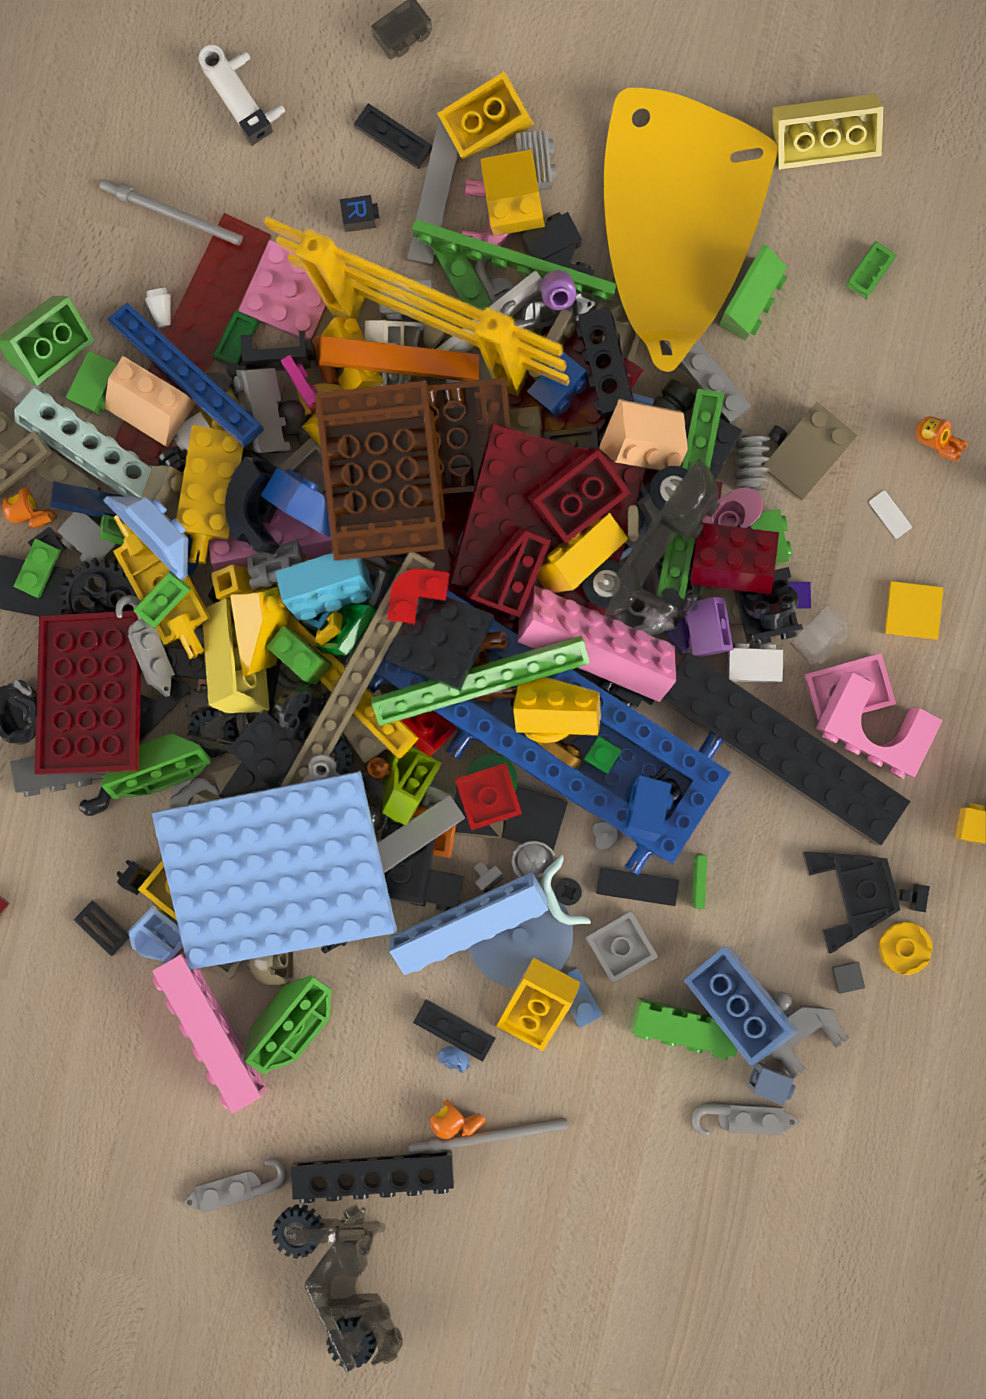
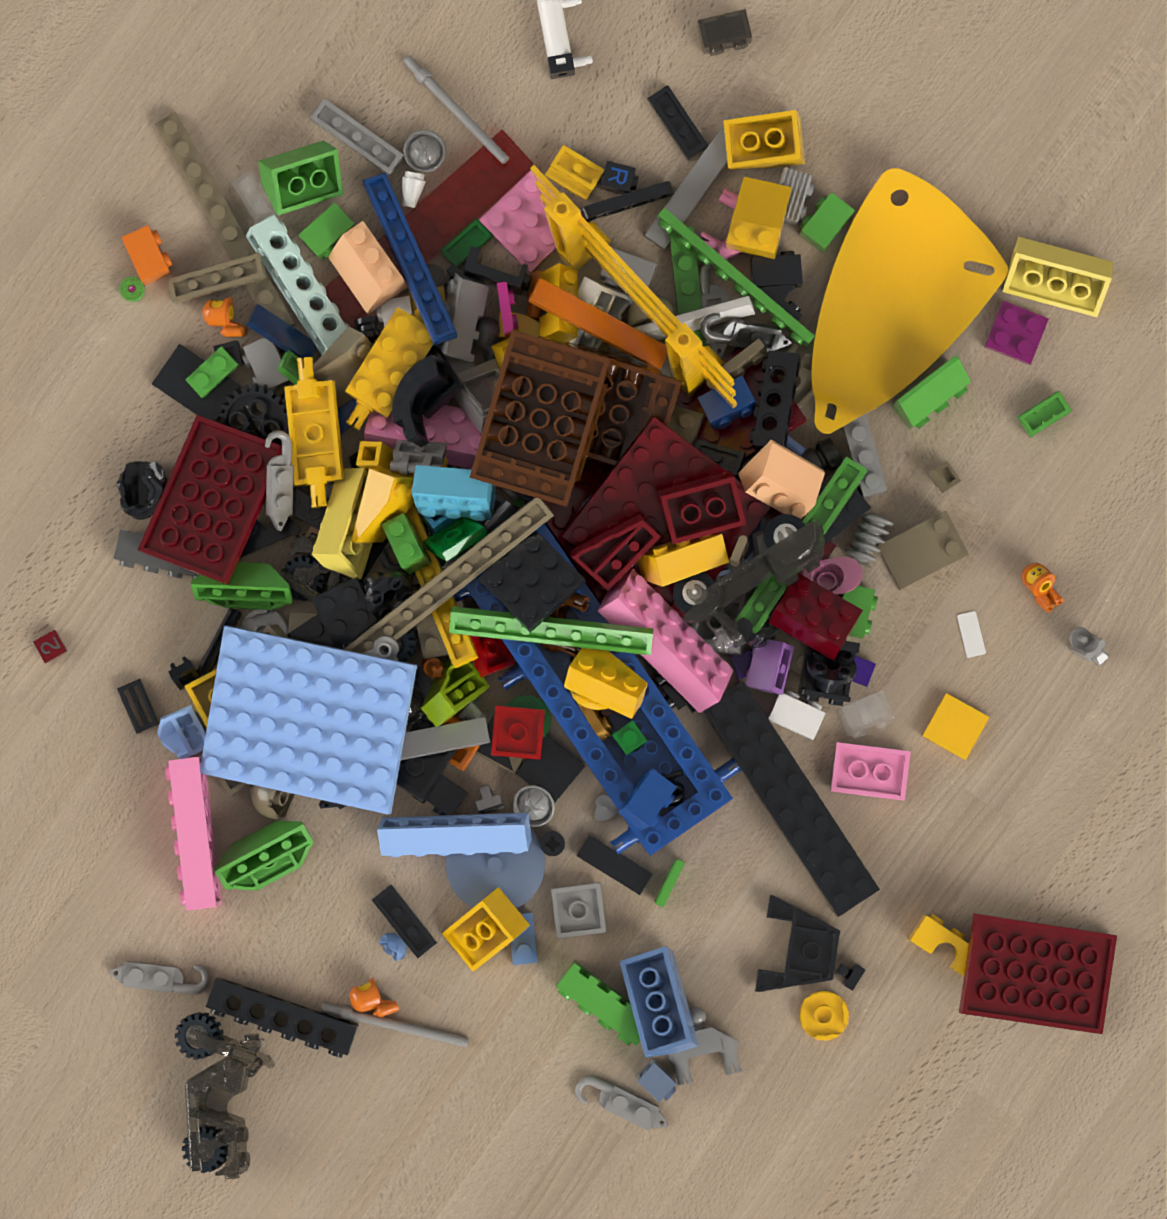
camera: 20 degrees right, 0 degrees up
black arm [79,786,111,816] -> none
light blue wedge [103,496,188,580] -> none
bright green plate [133,570,191,628] -> none
blue slope [261,468,331,538] -> none
yellow tile [315,611,343,646] -> none
red plate [387,568,449,624] -> none
medium lavender head [540,270,576,310] -> none
light aqua animal [541,855,591,925] -> none
black hand [767,425,787,446] -> none
bright pink arch [815,672,943,779] -> none
dark grey tile [832,961,865,994] -> none
none -> black axle [197,608,241,675]
none -> light grey plate [310,98,404,176]
none -> light grey hat [403,130,446,172]
none -> yellow plate [545,145,604,202]
none -> black beam [580,181,674,222]
none -> bright green brick [800,192,855,253]
none -> dark tan plate [928,461,961,493]
none -> magenta plate [984,301,1049,365]

